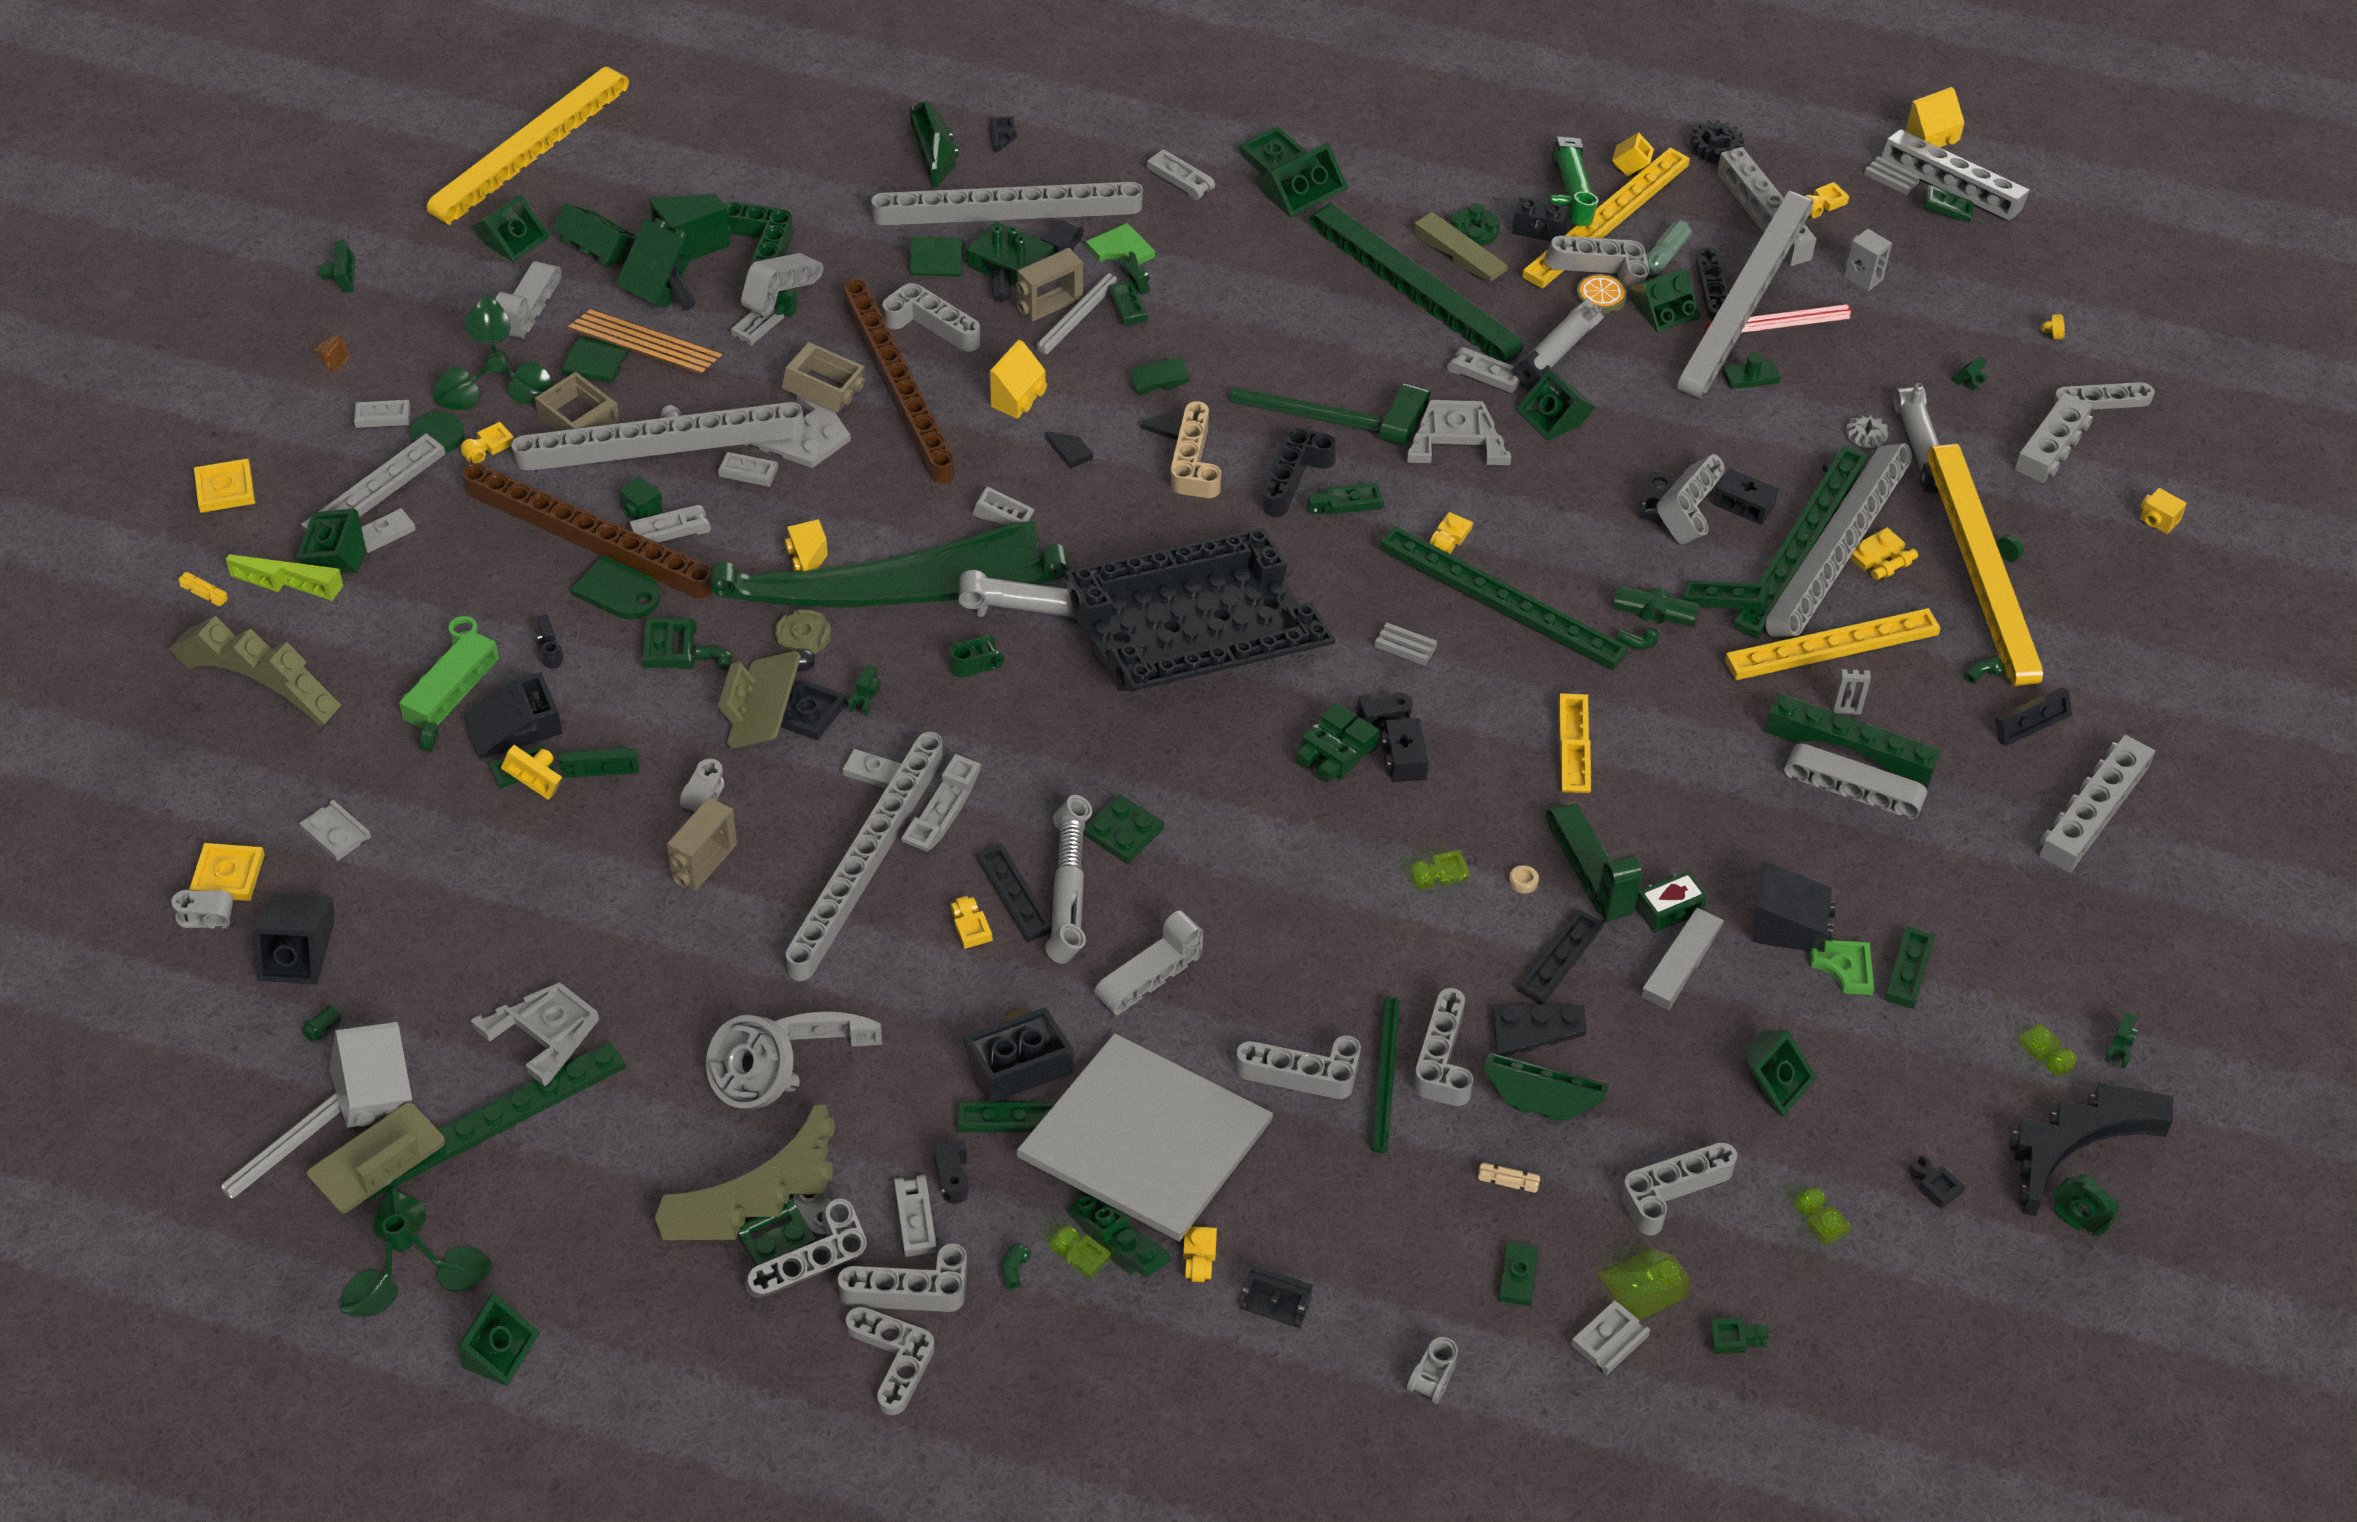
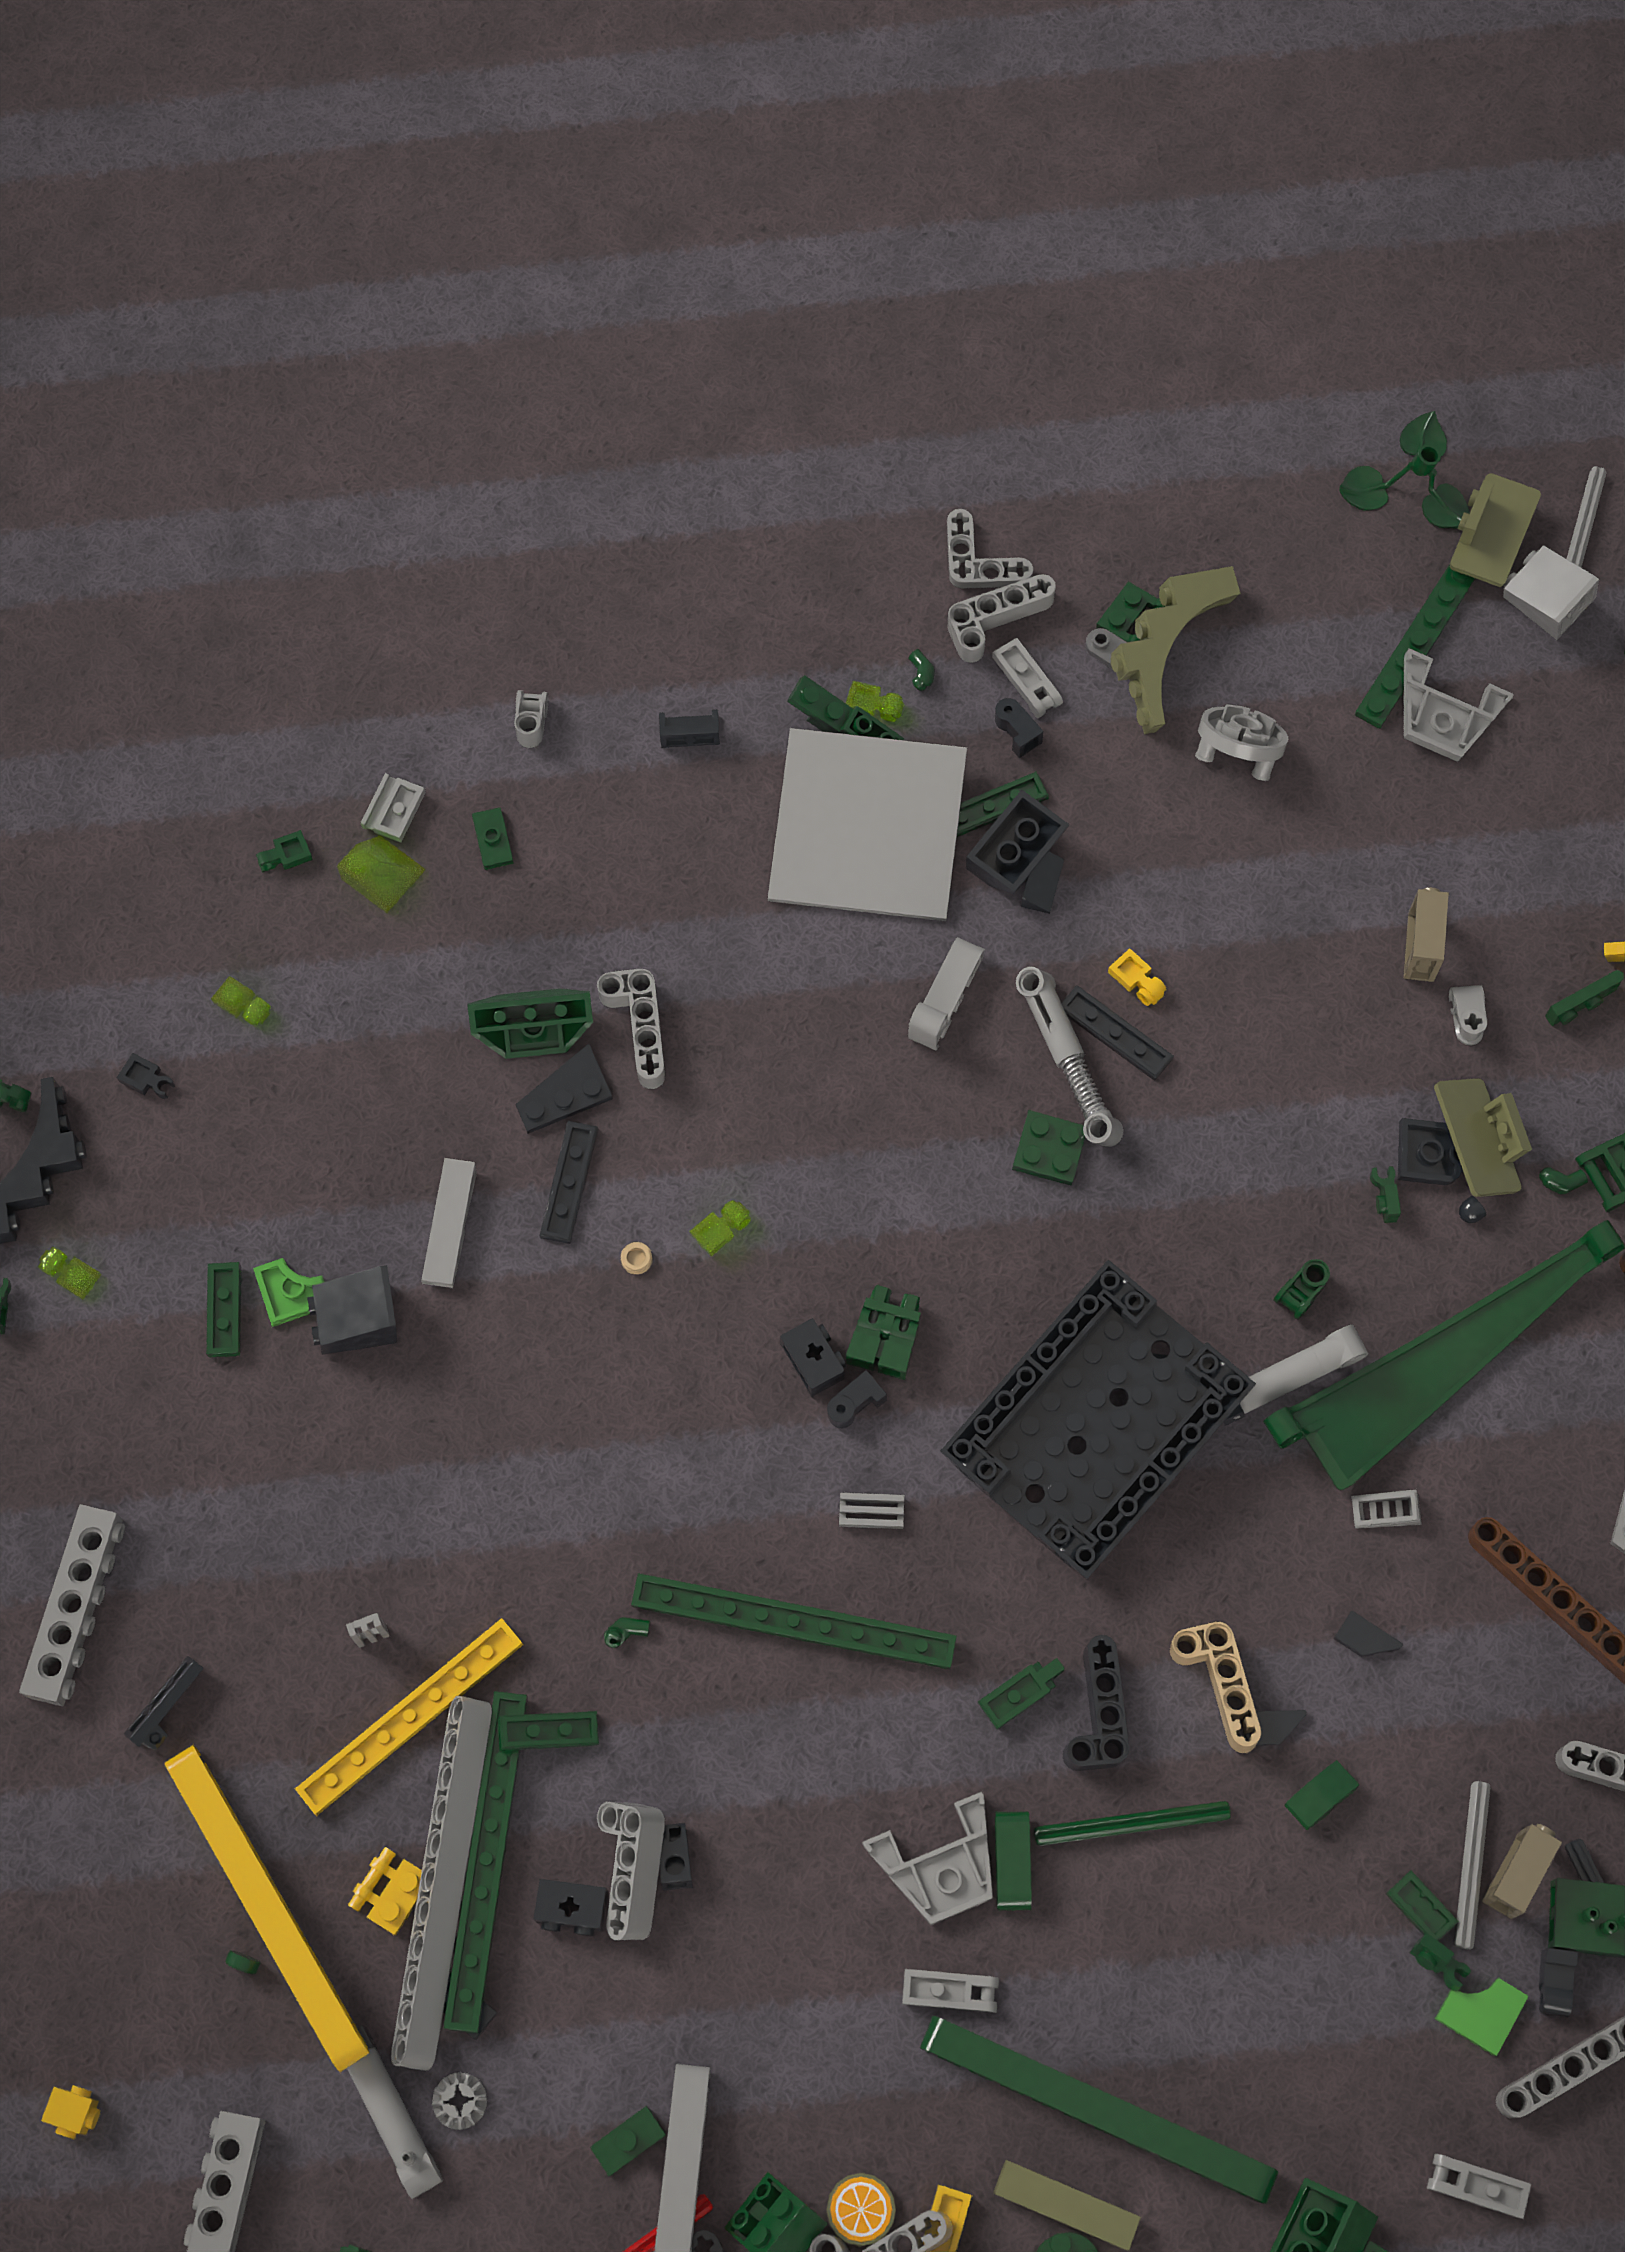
camera: 160 degrees right, 20 degrees up
dark green slope [457,1293,540,1386] -> none
light grey beam [745,1199,867,1298] -> none
light grey slope [761,1012,882,1046] -> none
olive tile [775,609,831,654] -> none
yellow slope [784,519,828,571] -> none
light grey beam [786,732,943,981] -> none
light grey plate [843,749,901,788] -> none
light grey slope [901,754,981,852] -> none
yellow slope [990,340,1047,419] -> none
yellow plate [1183,1227,1217,1283] -> none
light grey beam [1236,1036,1361,1099] -> none
dark green axle [1371,996,1400,1153] -> none
yellow plate [1430,512,1473,554] -> none
tan axle [1478,1162,1540,1192] -> none
light grey piece [1511,298,1604,389] -> none
dark green slope [1516,369,1596,441] -> none
dark green beam [1546,802,1642,923] -> none
yellow slope [1558,693,1591,793] -> none
dark green piece [1613,586,1700,627] -> none
light grey beam [1621,1143,1737,1235] -> none
dark green brick [1635,871,1707,933] -> none
dark green slope [1745,1030,1817,1116] -> none
dark green arch [1765,693,1941,790] -> none
light grey beam [1784,744,1927,819] -> none
dark green arm [1964,656,2005,684] -> none

